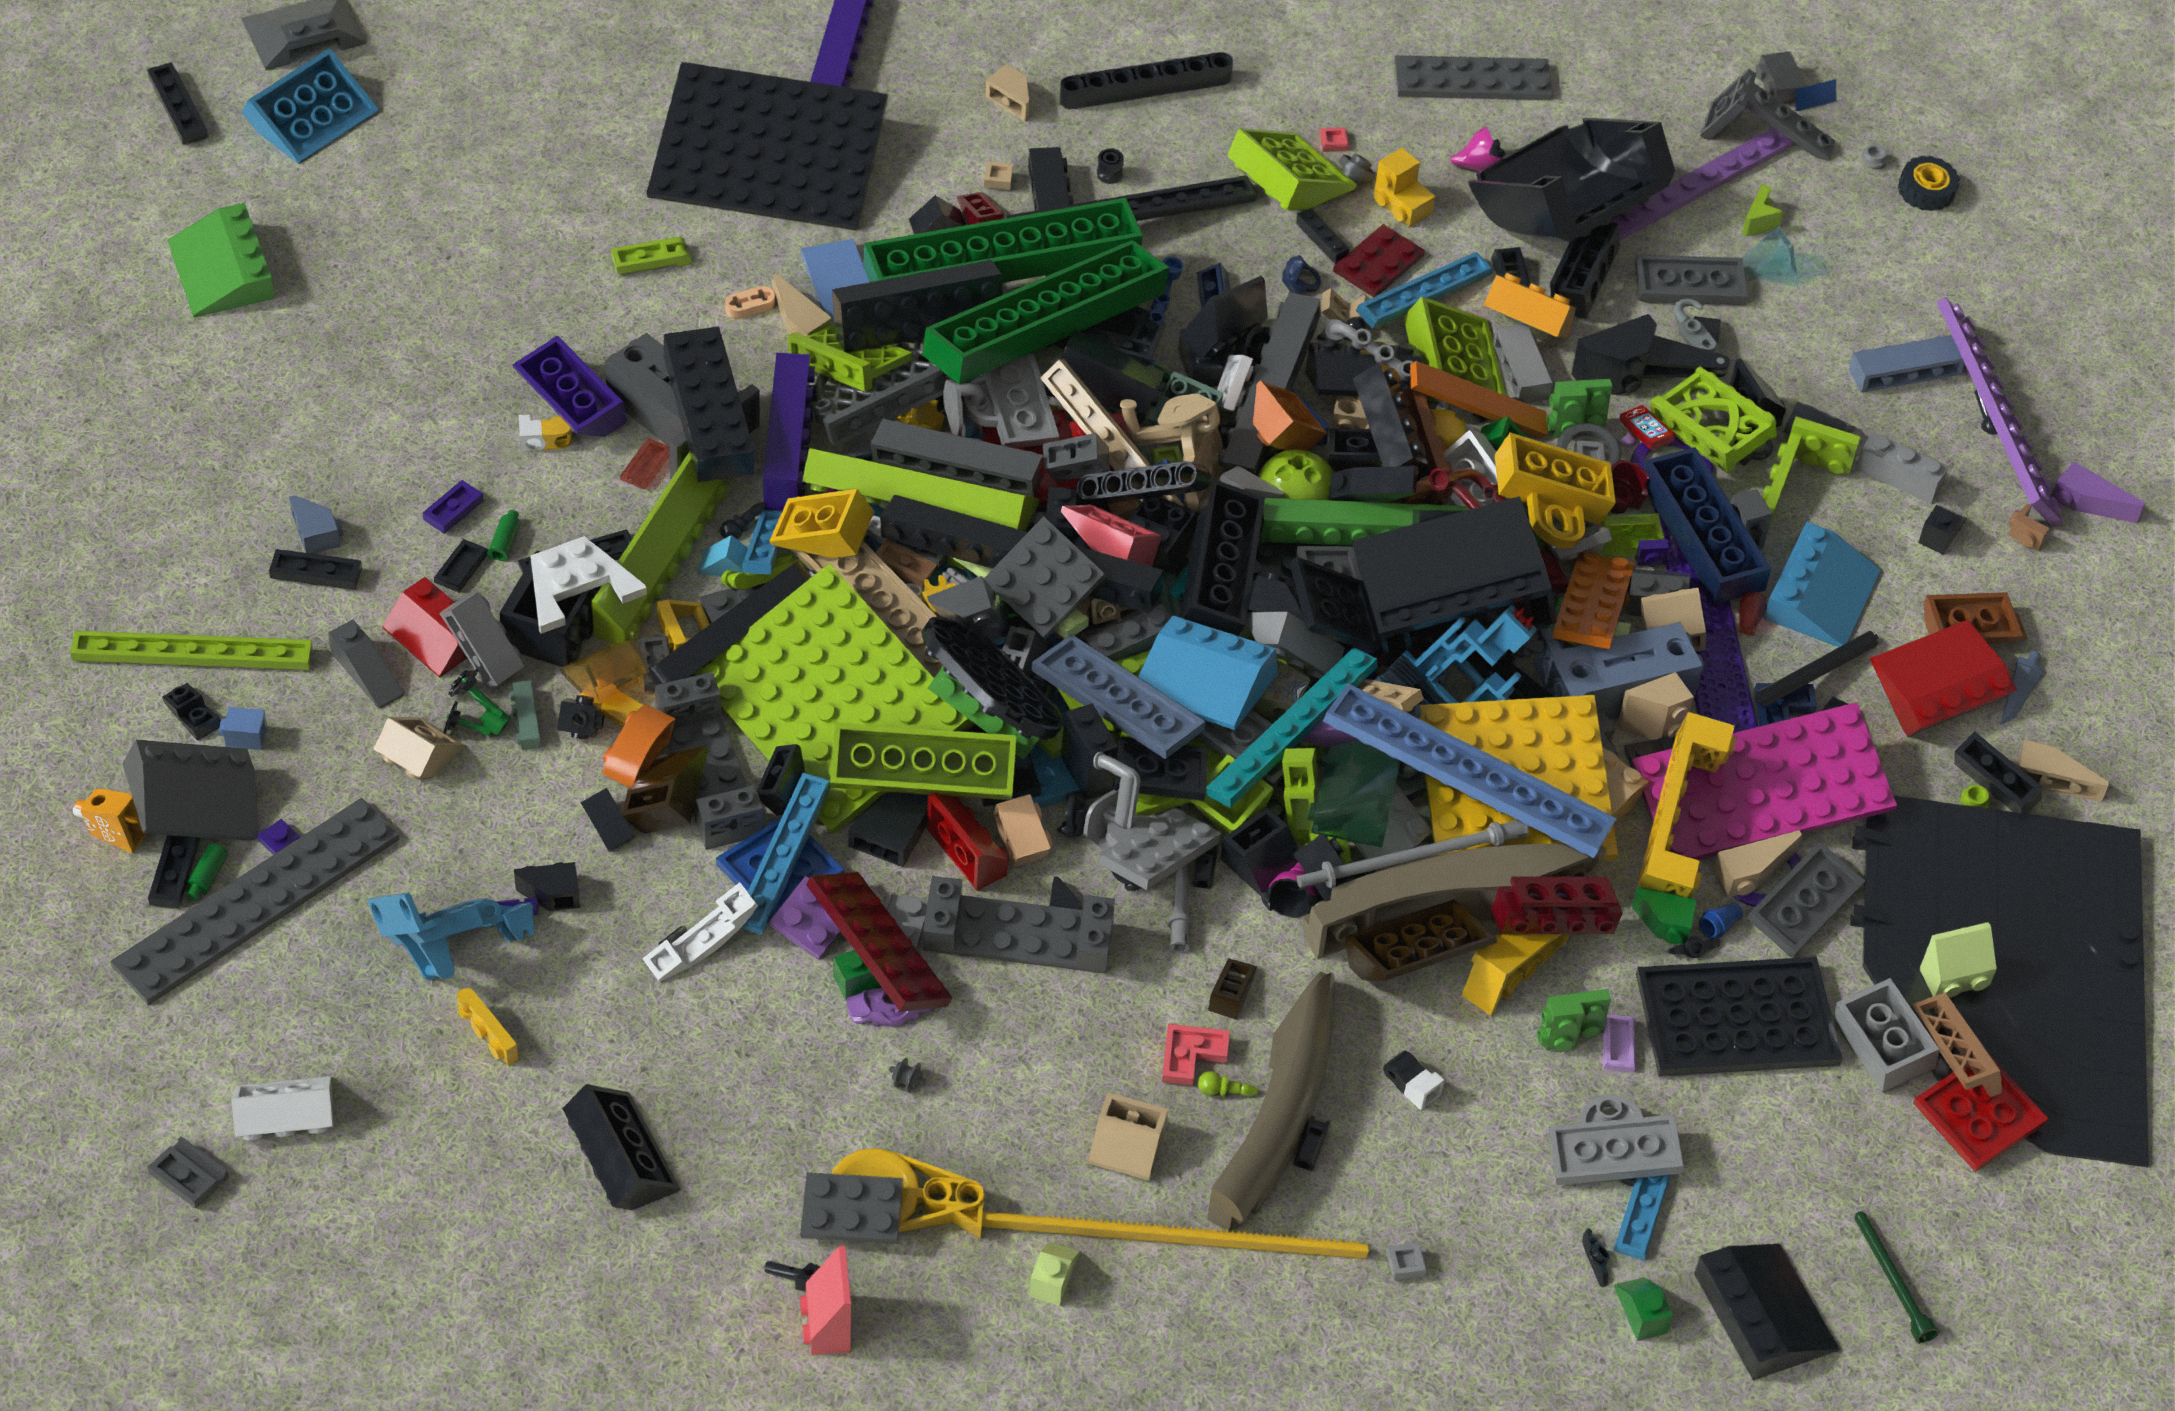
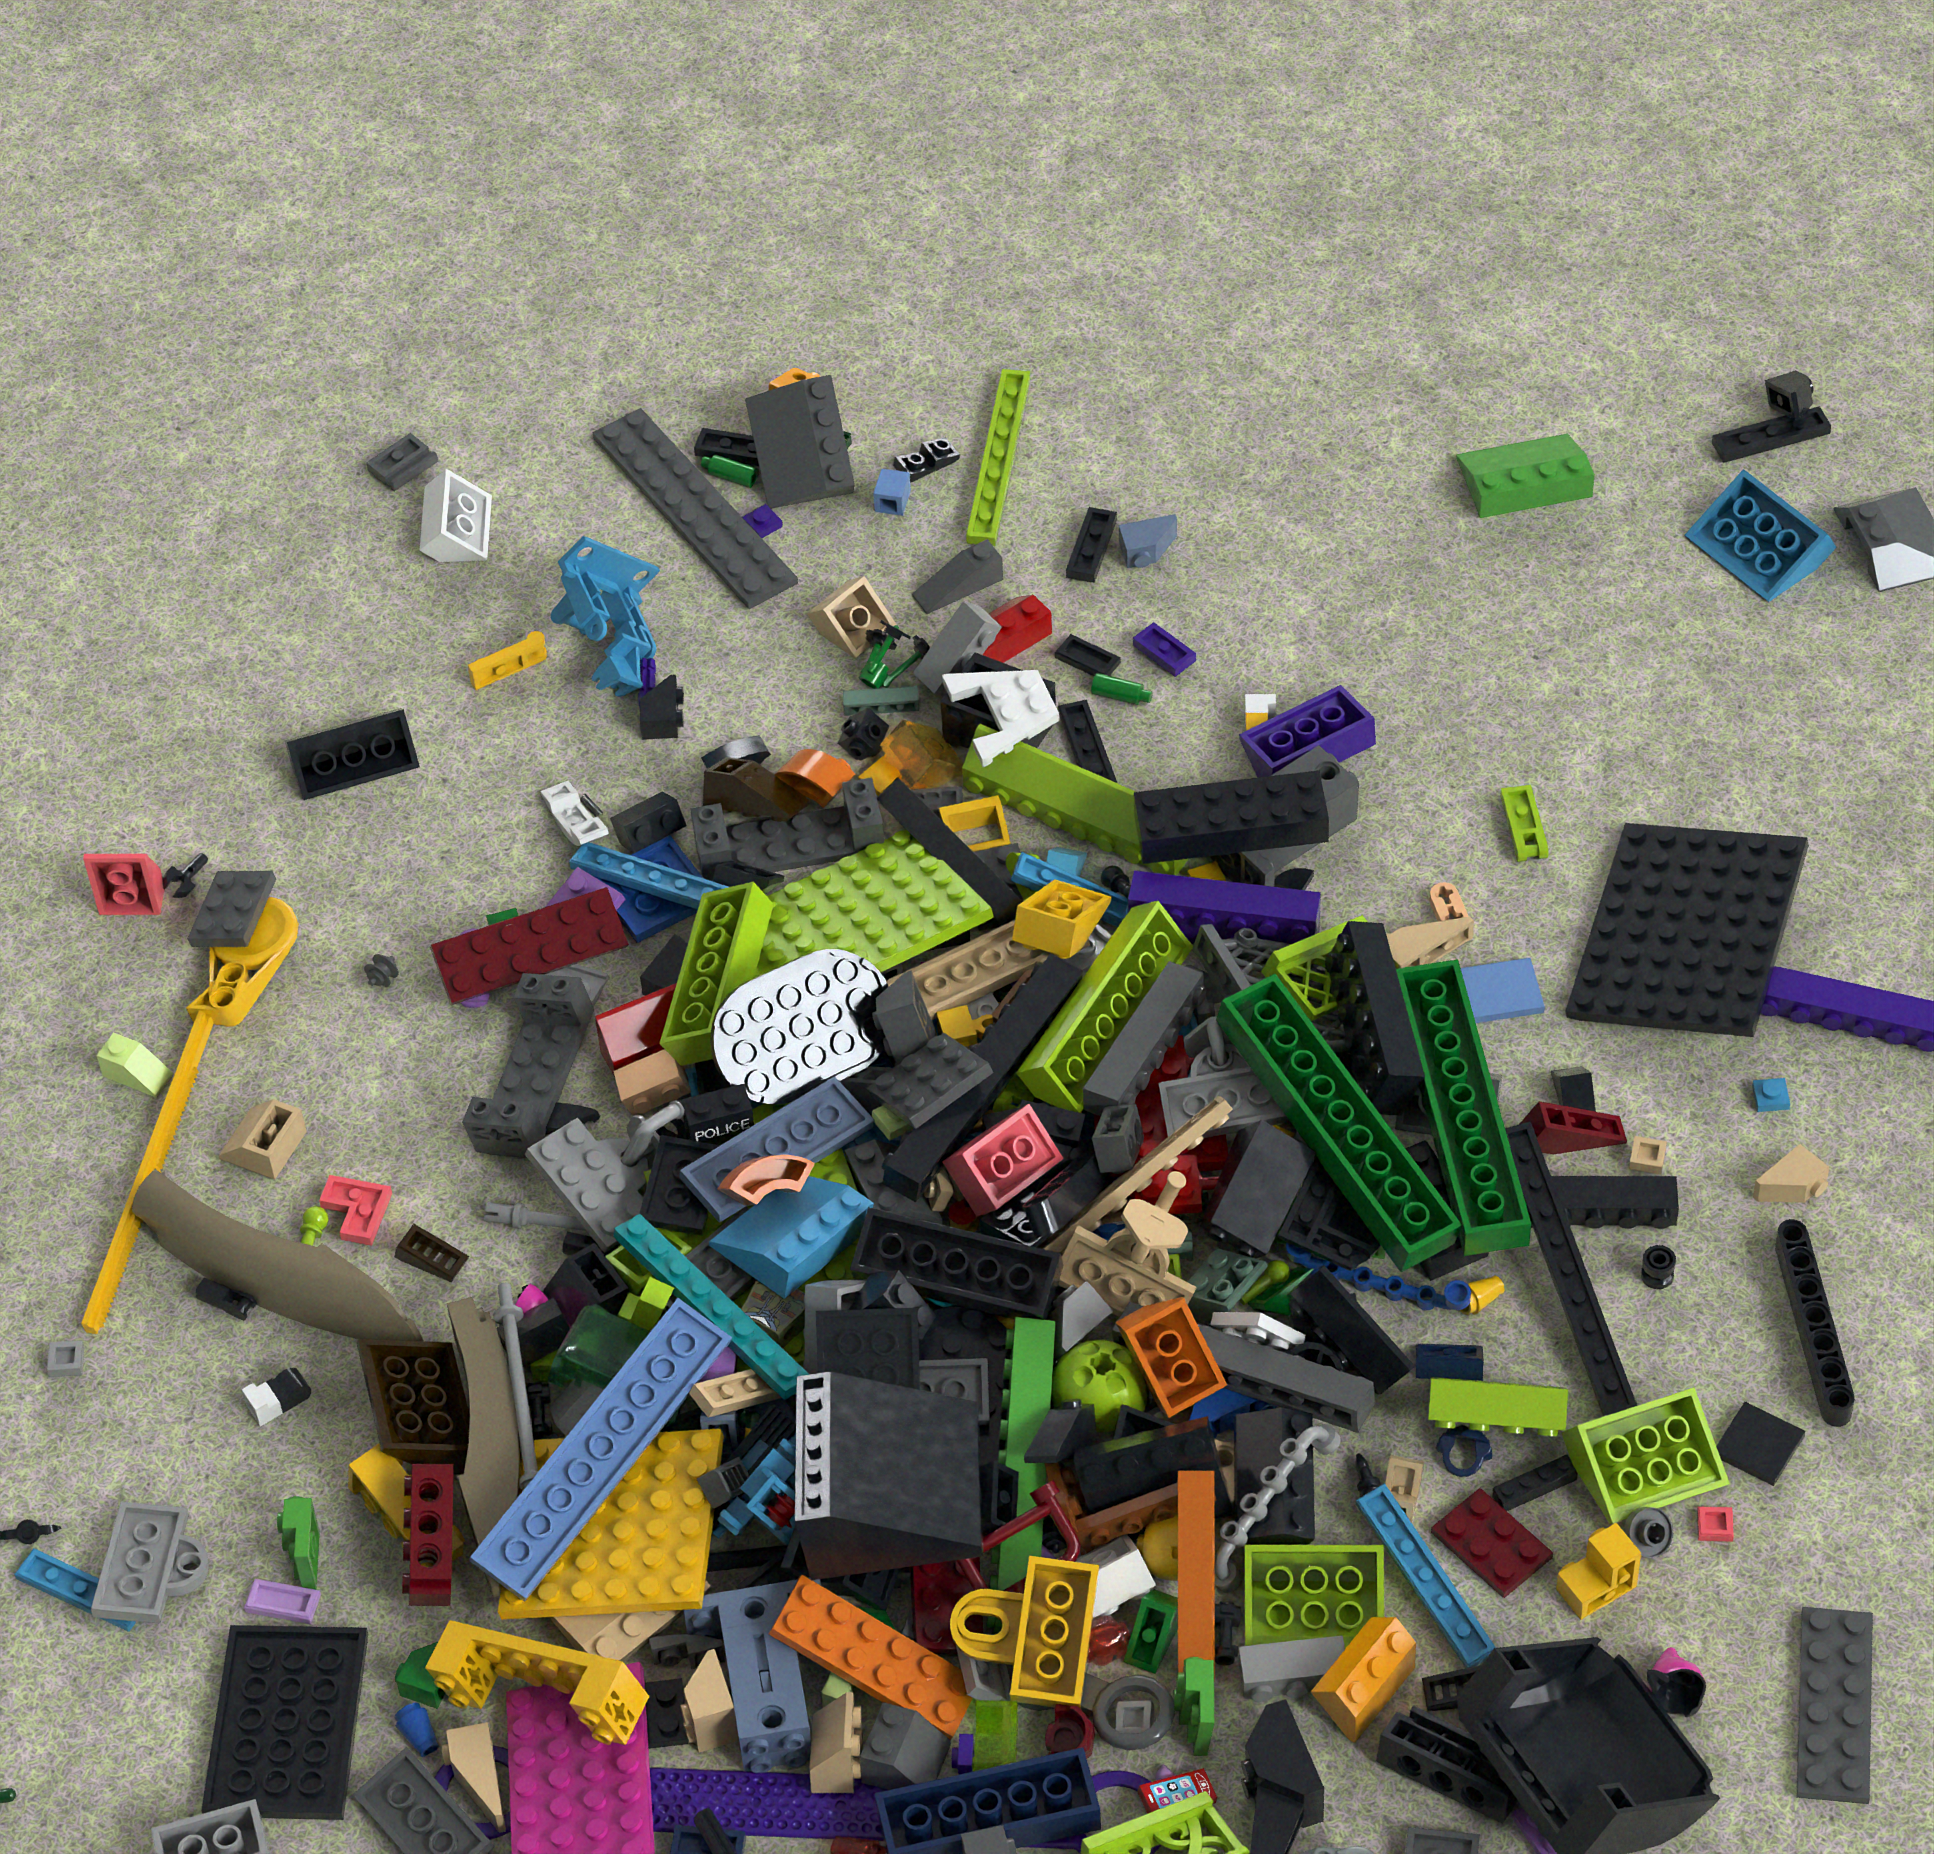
camera: 105 degrees right, 0 degrees up
black piece [1667,936,1720,958] -> none
none -> black brick [610,791,687,853]
none -> dark grey slope [697,1457,750,1509]
none -> brick [717,1155,815,1205]
none -> lime slope [1428,1377,1569,1436]
none -> black tile [1716,1402,1806,1486]
none -> dark azure plate [1752,1078,1790,1112]
none -> black slope [1765,370,1814,420]

